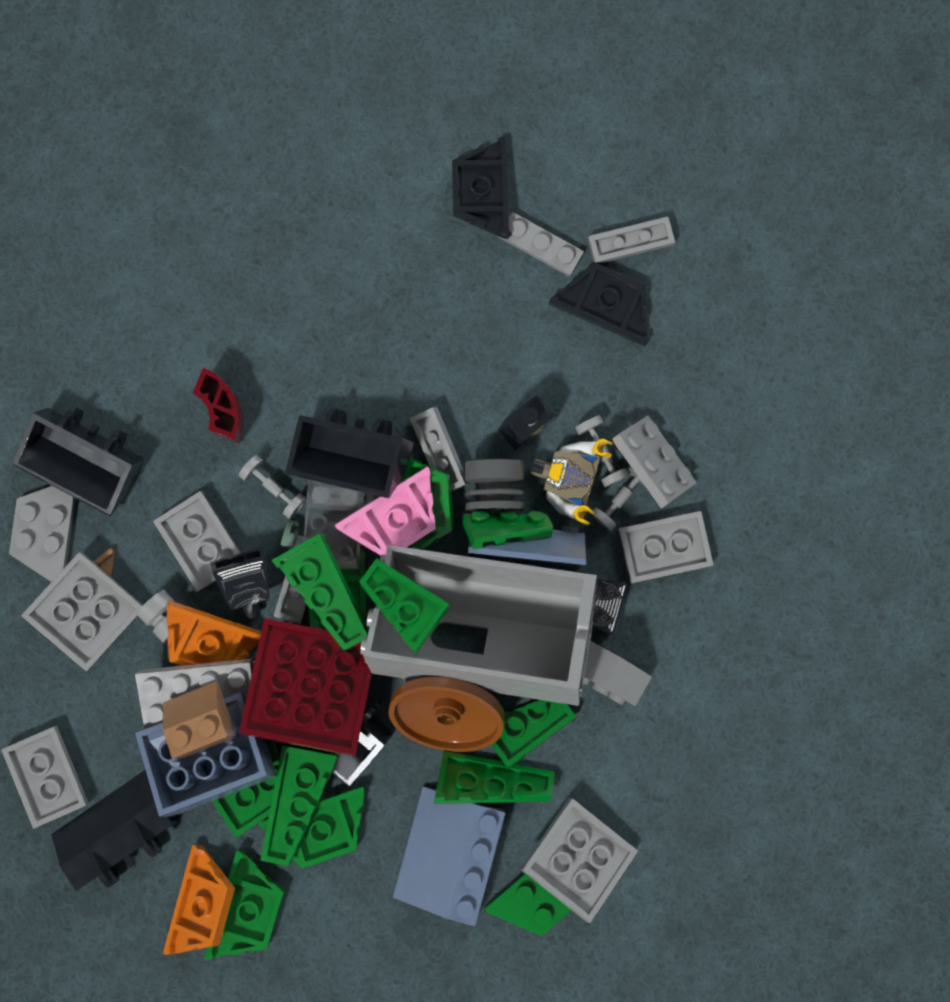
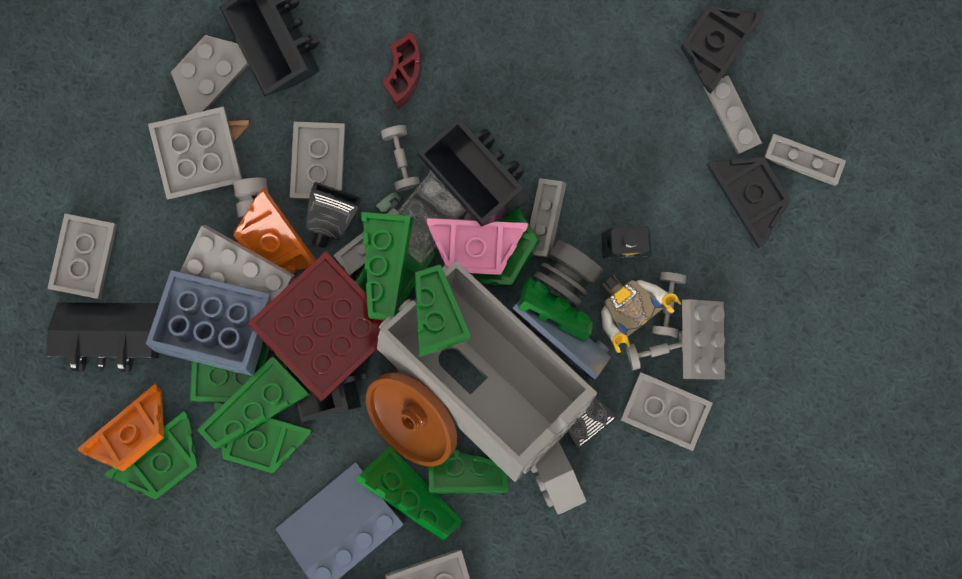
camera: 40 degrees right, 0 degrees up
medium nougat slope [163,681,237,759] -> none

